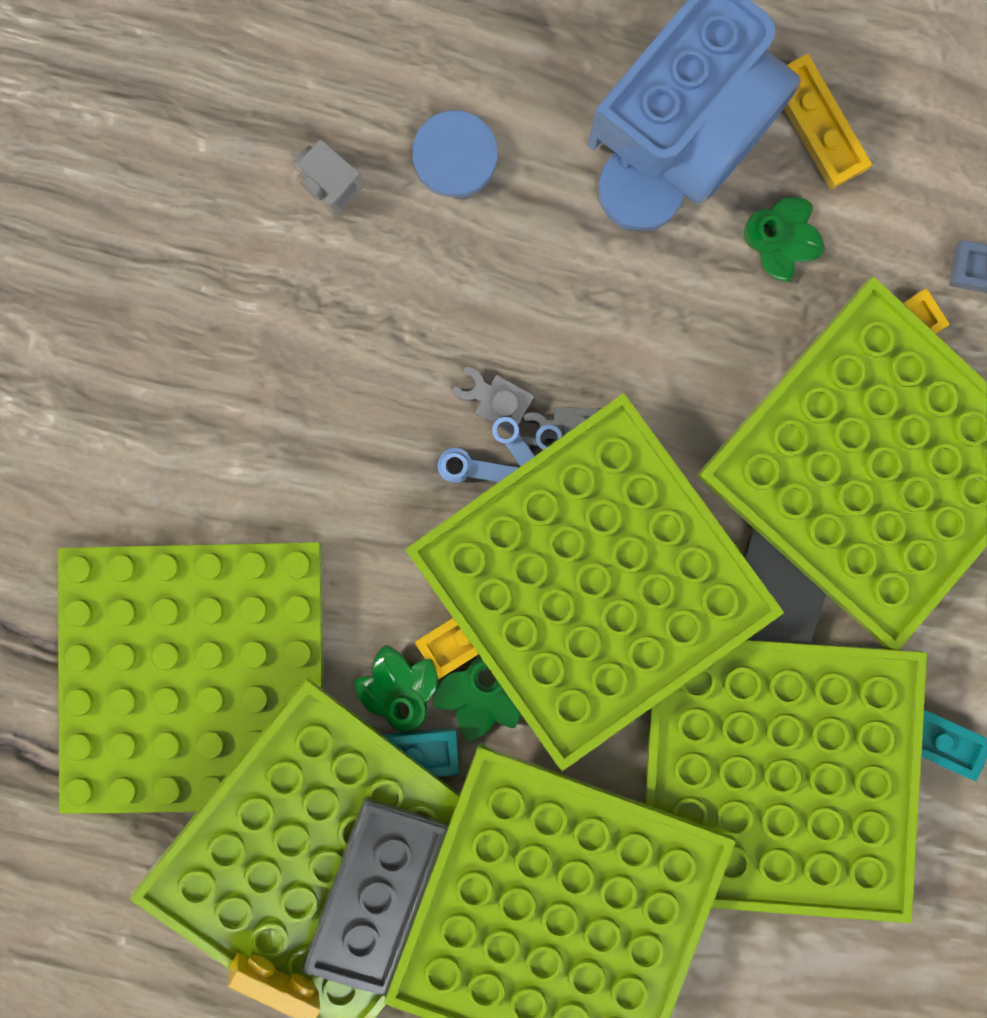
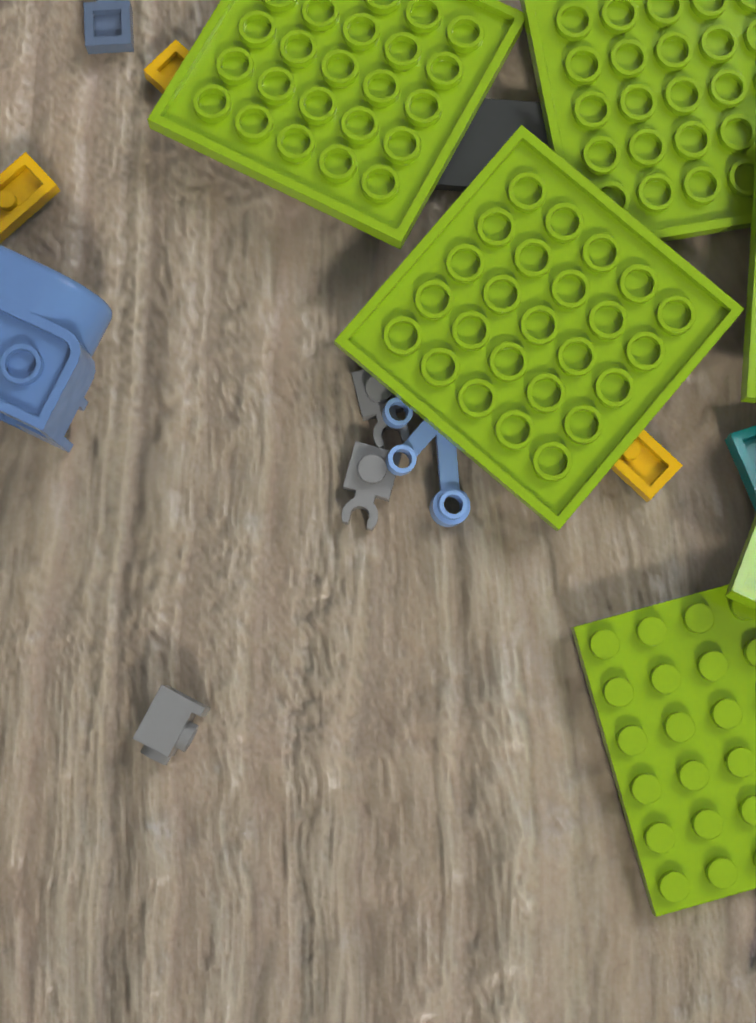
camera: 105 degrees left, 5 degrees down
green plate [355,645,438,732] -> none
medium blue tile [412,110,497,198] -> none
green plate [433,657,521,742] -> none
medium blue tile [598,153,683,232] -> none
green plate [744,197,825,282] -> none

